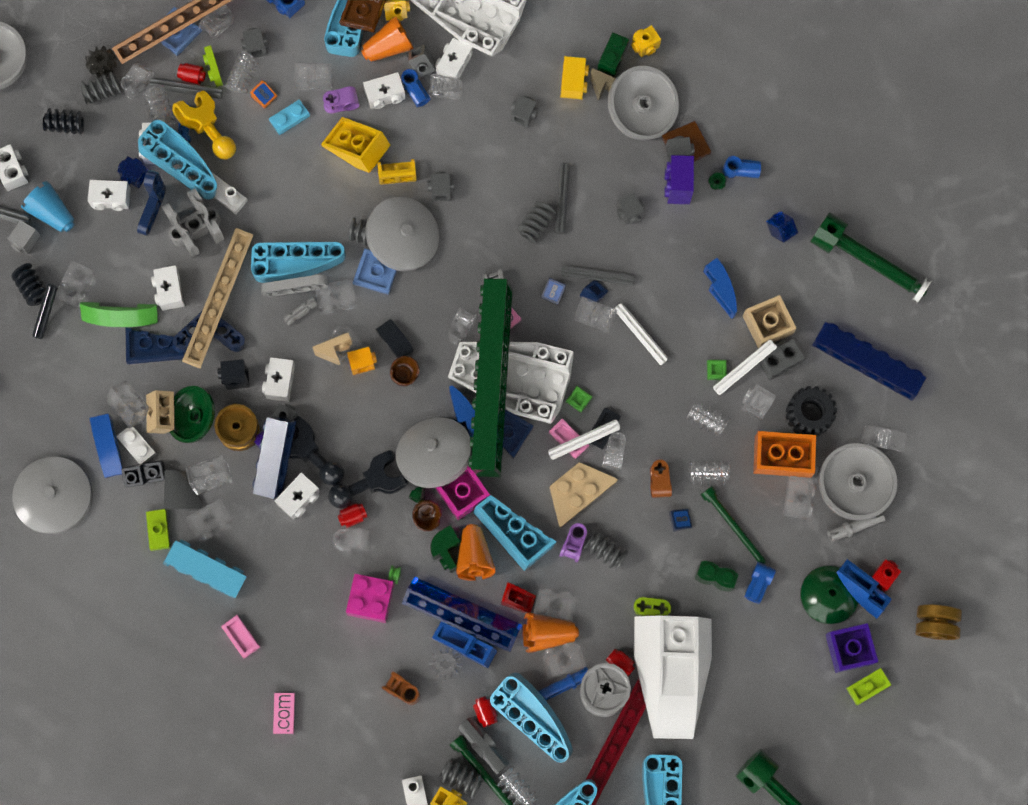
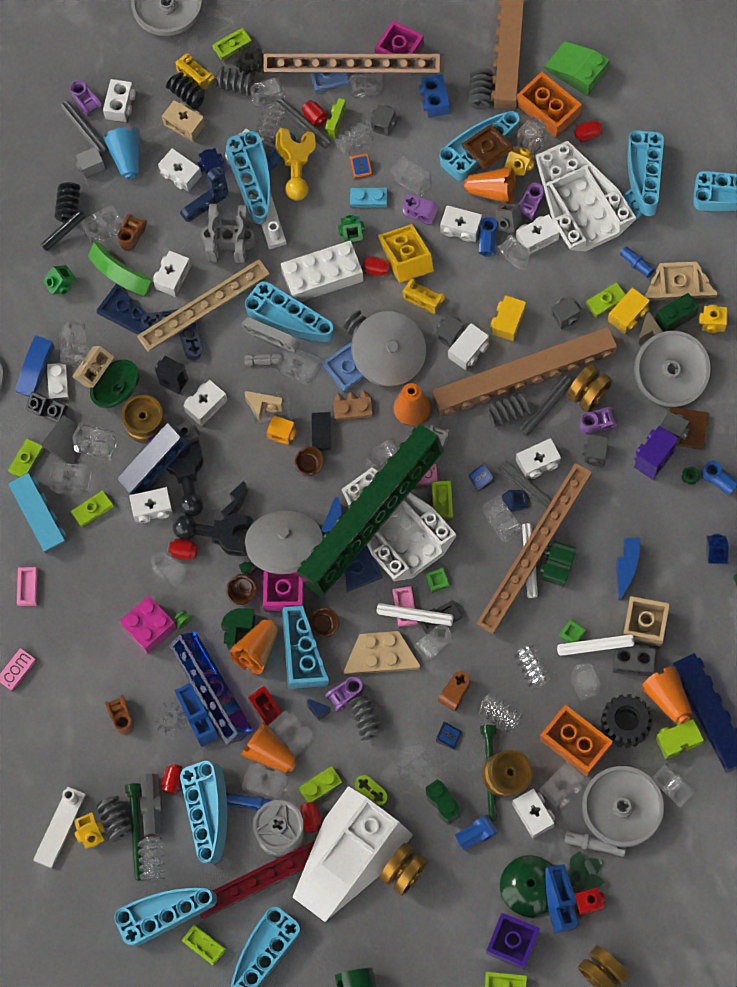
camera: 45 degrees right, 5 degrees down
none -> green brick [43,265,76,295]
none -> lime plate [71,490,114,528]
none -> dark orange piece [118,214,147,251]
none -> tan brick [162,100,205,142]
none -> yellow hinge [175,53,215,90]
none -> lime plate [212,27,252,61]
none -> black slope [221,481,248,518]
none -> white brick [280,240,363,302]
none -> lime plate [298,766,343,803]
none -> dark blue slope [307,699,331,721]
none -> reddish brown hair [309,607,339,637]
none -> medium nougat plate [333,390,373,421]
none -> green brick [338,215,365,243]
none -> red brick [362,256,390,277]
none -> pearl gold wheel [379,843,428,896]
none -> orange cone [393,383,431,426]
none -> medium nougat brick [432,327,617,417]
none -> lime plate [432,481,453,520]
none -> white brick [448,323,489,370]
none -> medium nougat plate [476,463,592,635]
none -> pearl gold wheel [482,750,533,797]
none -> yellow brick [490,295,526,342]
none -> white brick [512,788,555,839]
none -> white brick [516,438,561,479]
none -> medium lavender piece [519,183,544,221]
none -> dark green brick [540,541,577,587]
none -> pearl gold wheel [566,364,613,412]
none -> clear green plate [567,851,604,890]
none -> medium lavender piece [579,407,618,435]
none -> lime plate [585,282,626,318]
none -> blue pin [620,246,655,278]
none -> orange cone [642,666,692,724]
none -> tan wing [645,262,717,301]
none -> lime brick [655,719,704,760]

